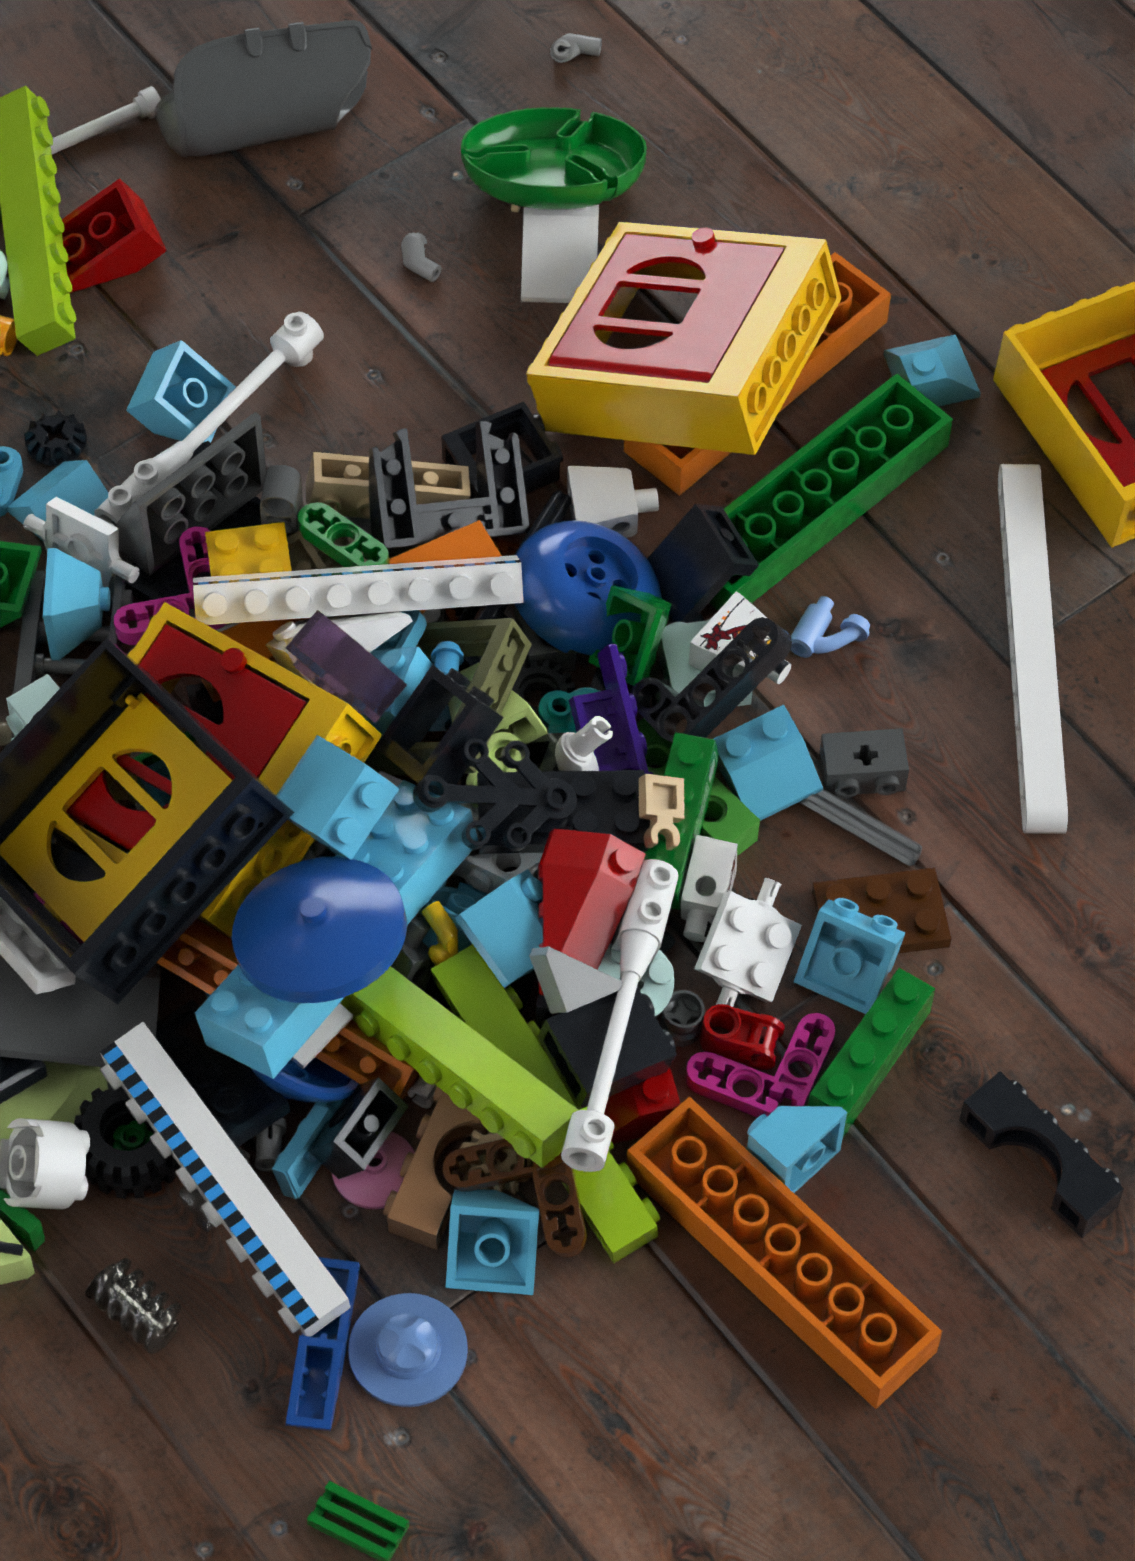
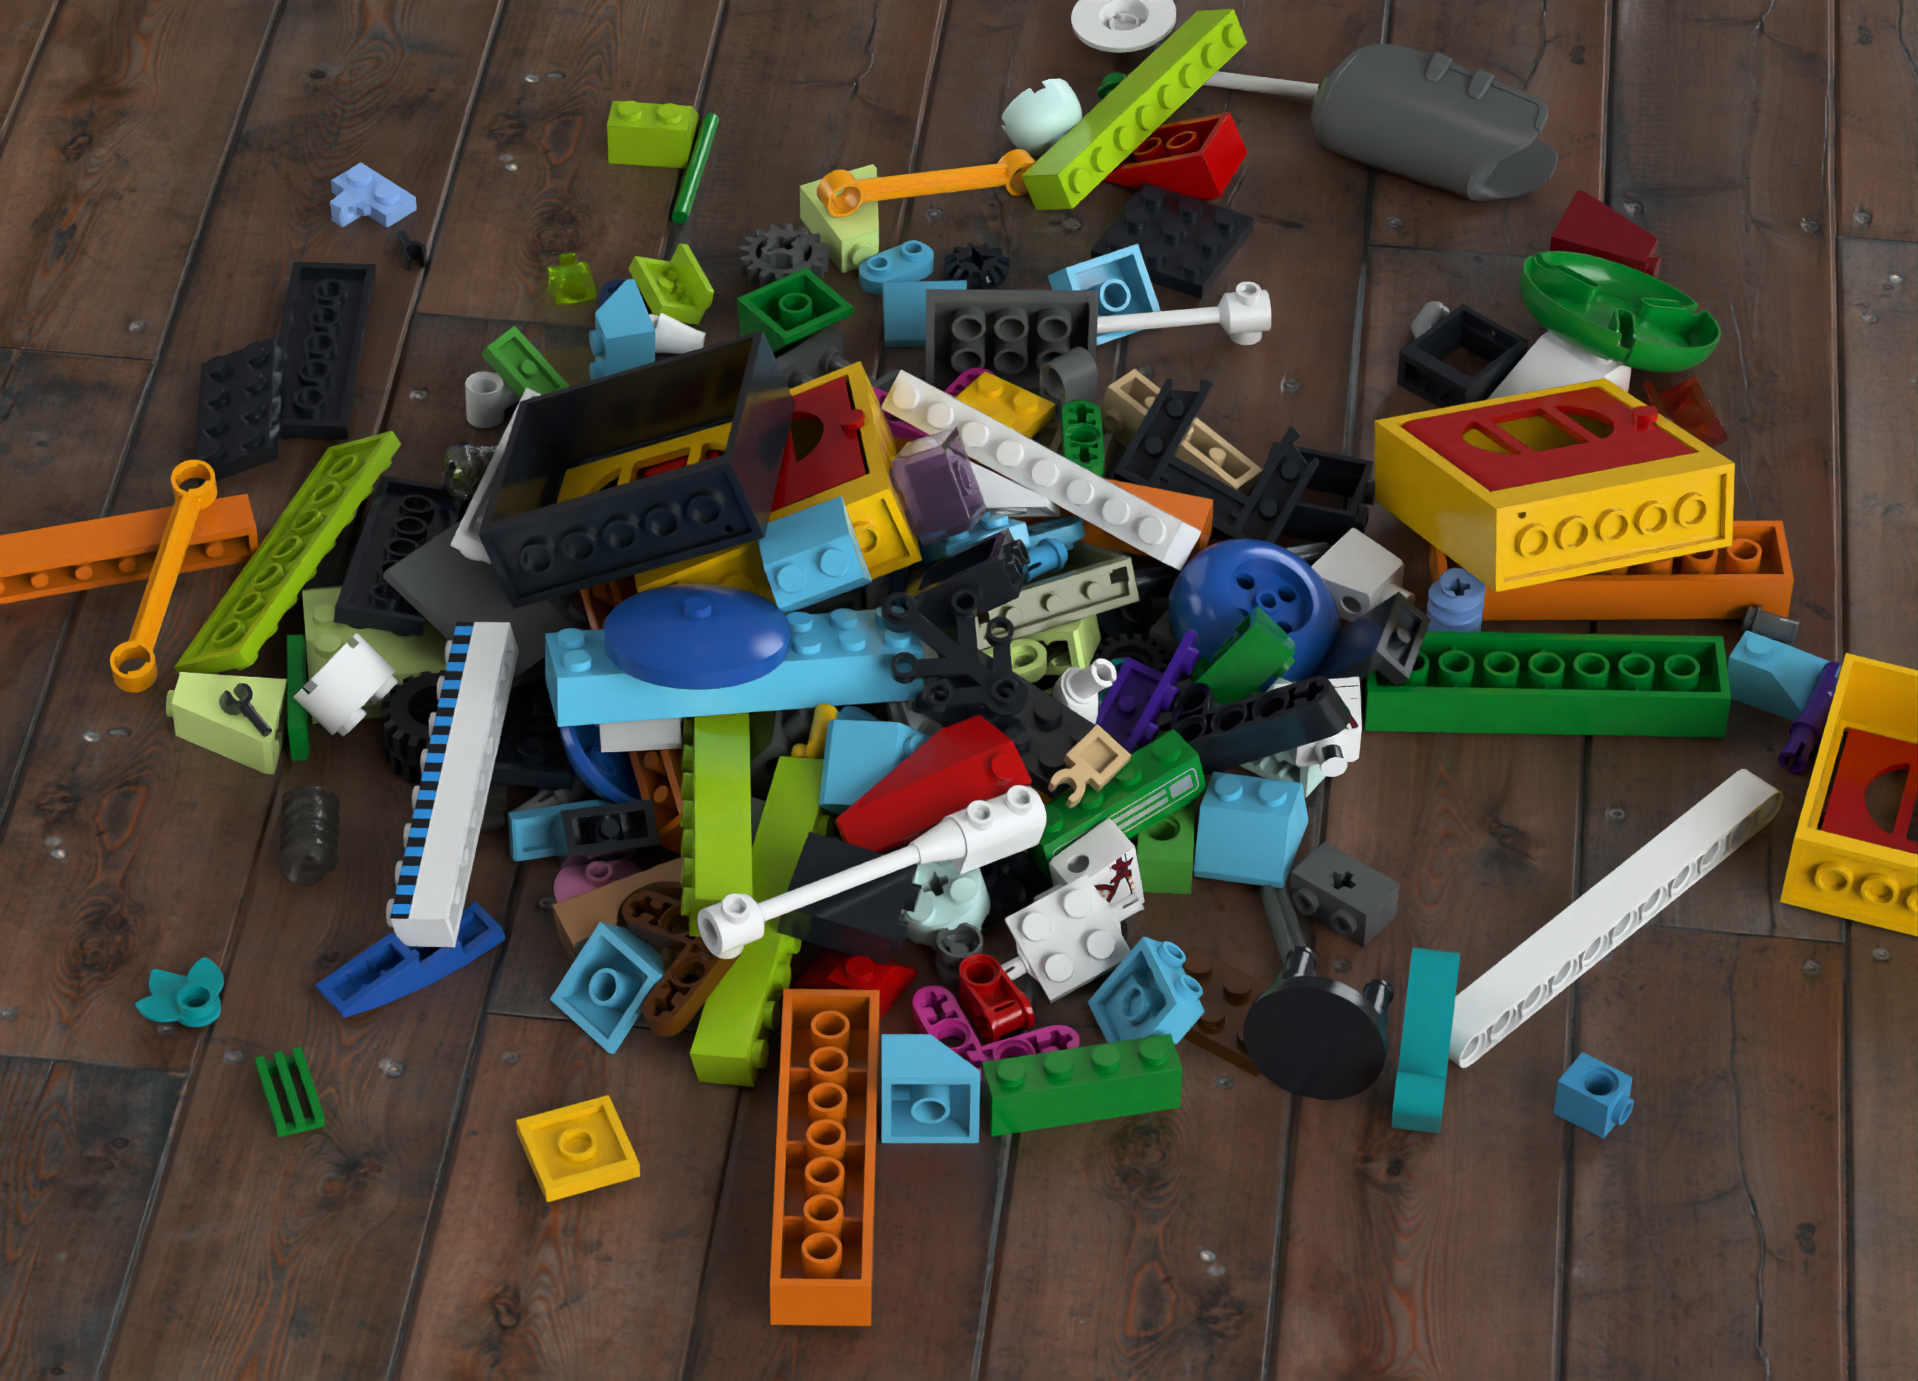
camera: 45 degrees right, 15 degrees down
white plate [23,497,140,593] -> none
medium azure slope [43,548,110,660] -> none
medium blue hat [348,1293,468,1407] -> none
light grey slope [529,947,623,1013] -> none
light grey arm [550,33,602,63] -> none
light blue plant [791,596,870,658] -> none
black arch [959,1071,1124,1238] -> none
none -> teal plate [135,957,224,1027]
none -> yellow plate [516,1095,640,1202]
none -> black plate [1091,182,1254,299]
none -> black piece [1243,946,1394,1100]
none -> teal beam [1391,947,1460,1134]
none -> black window [1397,304,1528,408]
none -> medium blue piece [1426,568,1485,632]
none -> dark red slope [1550,190,1661,278]
none -> clear red bracket [1643,375,1730,448]
none -> dark grey pin [1740,604,1800,646]
none -> dark purple pin [1778,661,1841,774]

